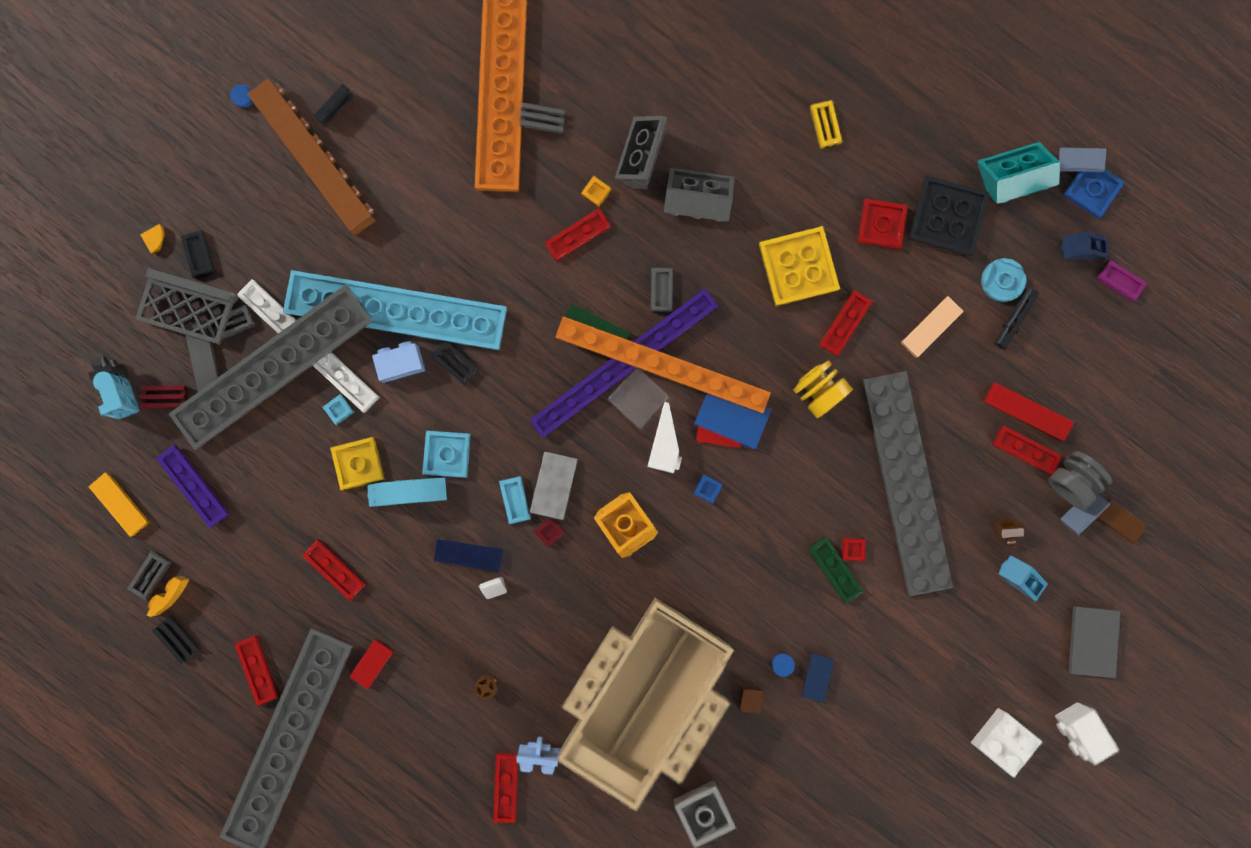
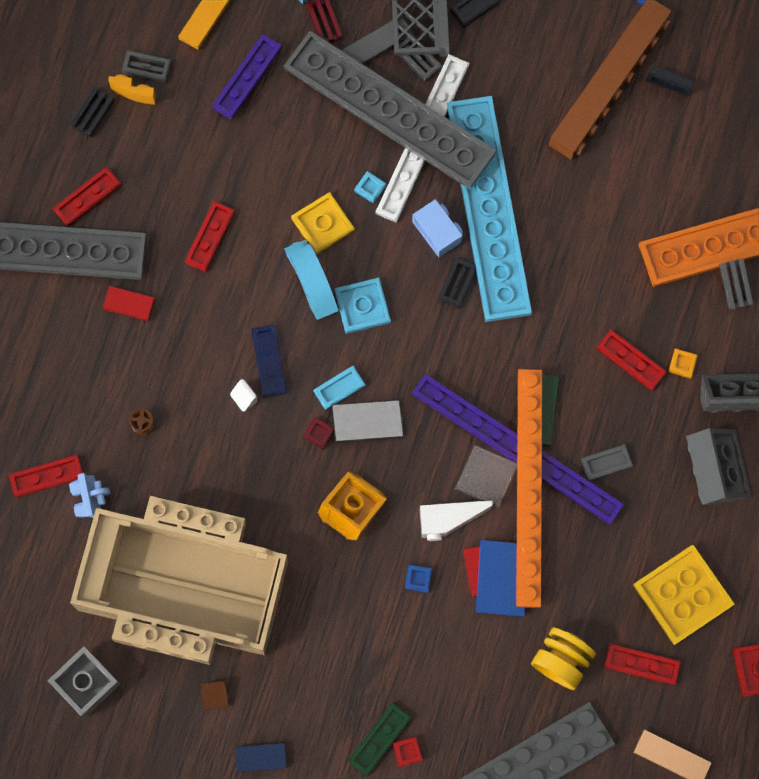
camera: 65 degrees right, 10 degrees down
blue tile [771,653,795,677] -> none

